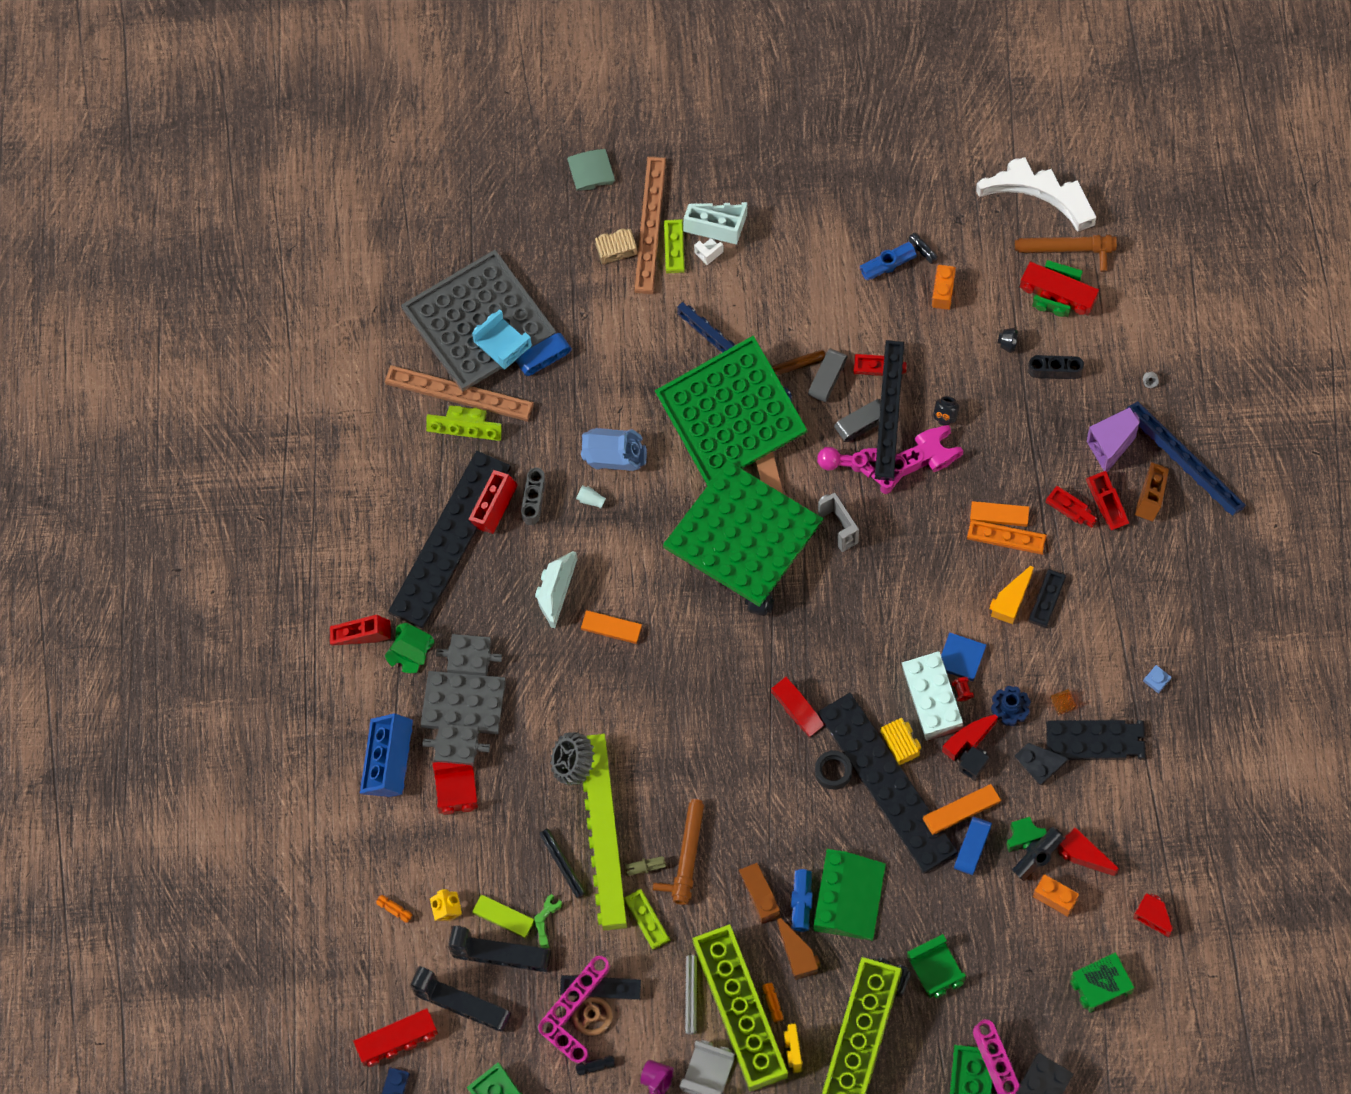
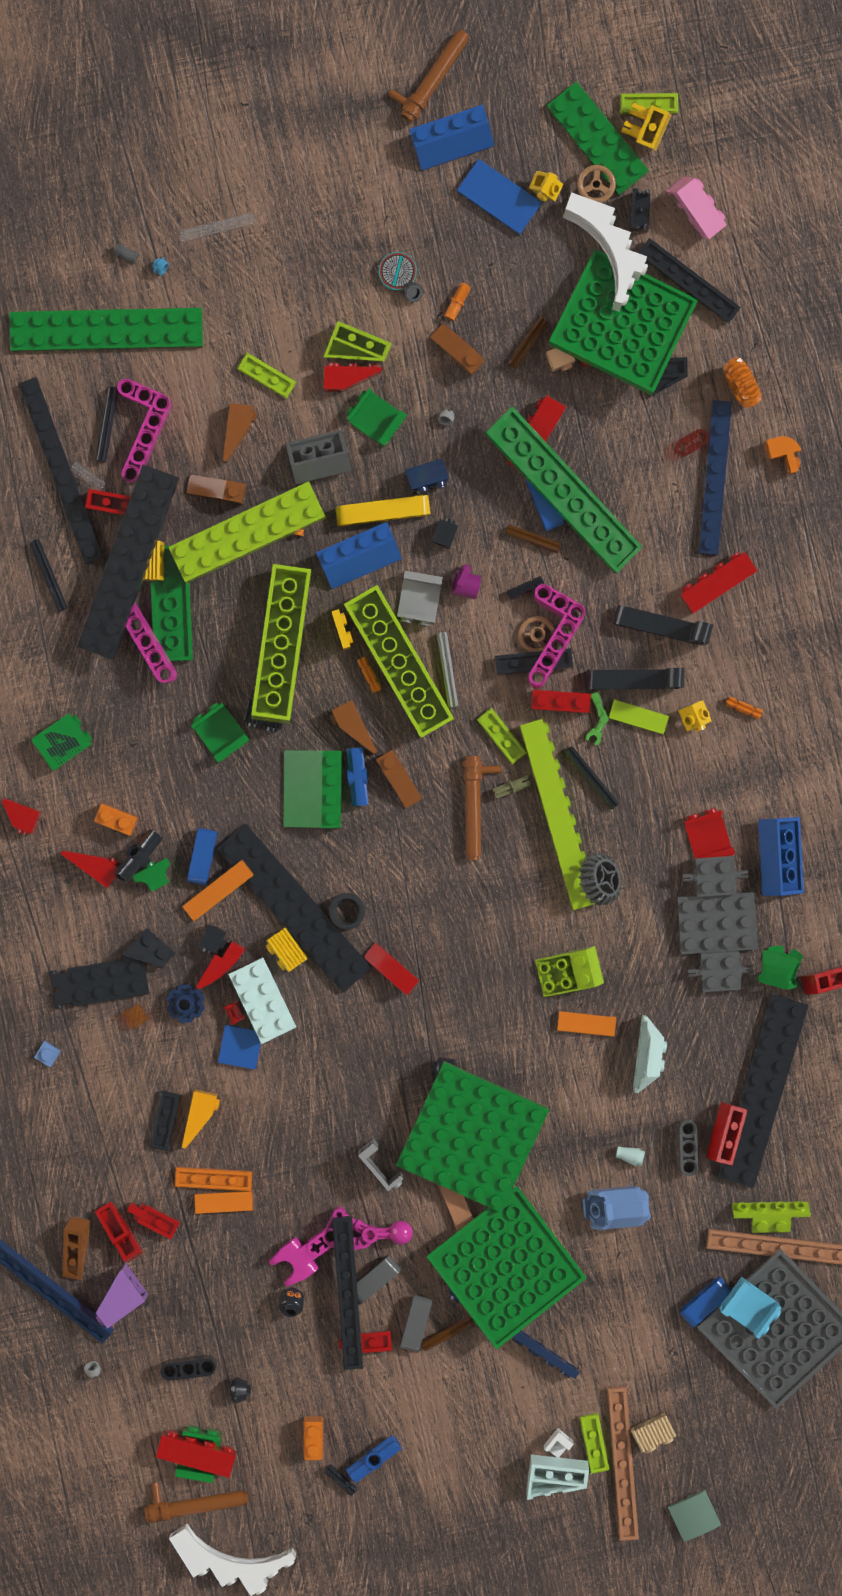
camera: 165 degrees right, 20 degrees up
none -> red brick [531,690,591,714]
none -> lime slope [535,946,604,997]

